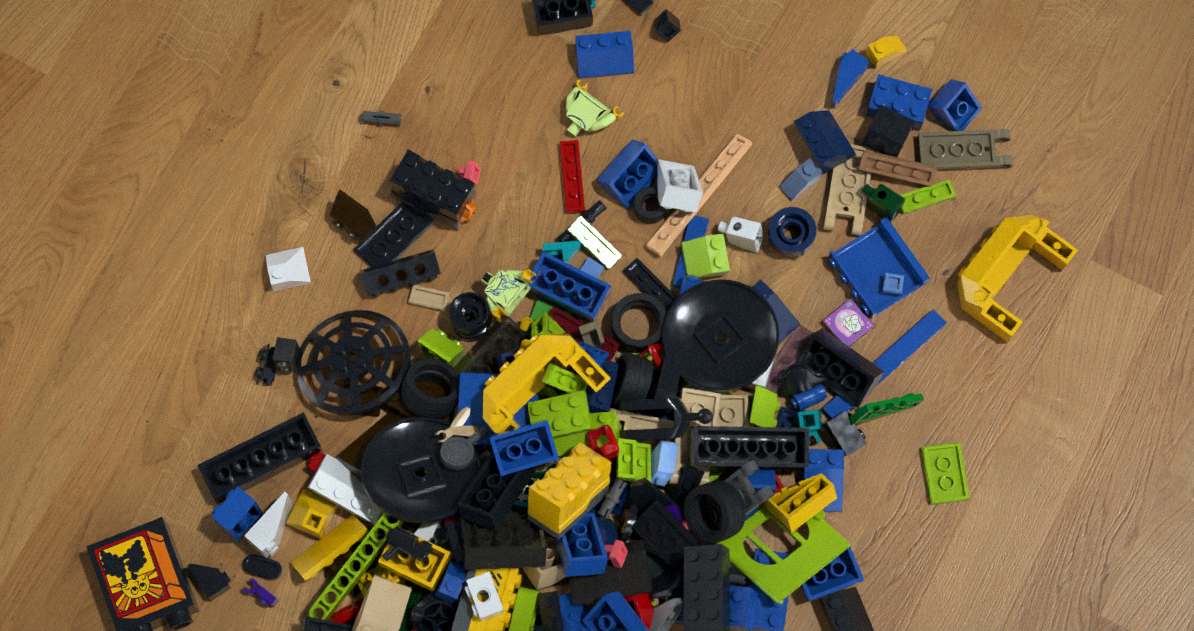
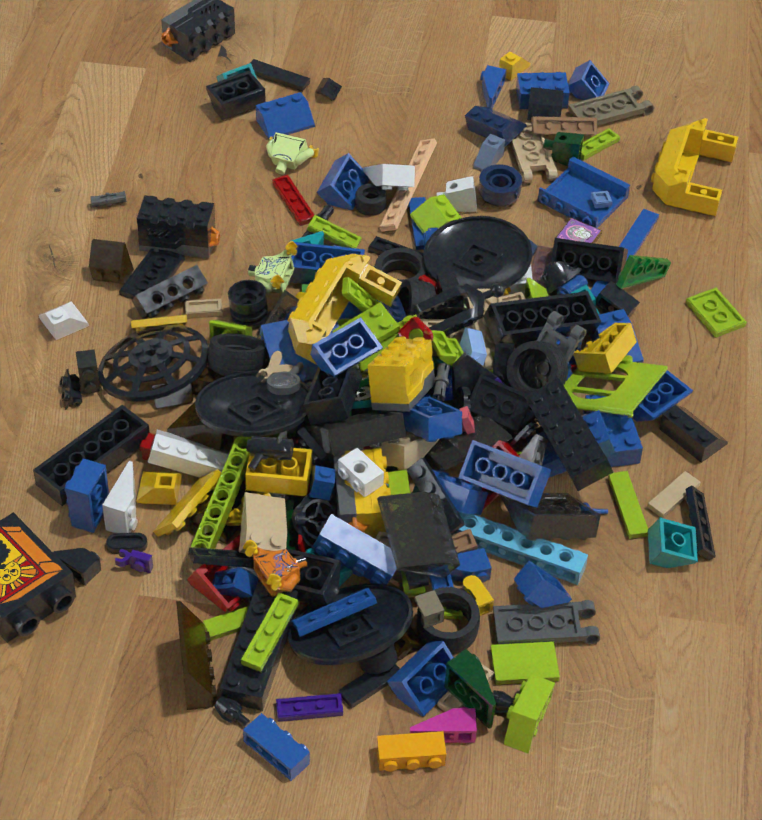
camera: 20 degrees left, 25 degrees down
none -> yellow plate [131,315,187,331]

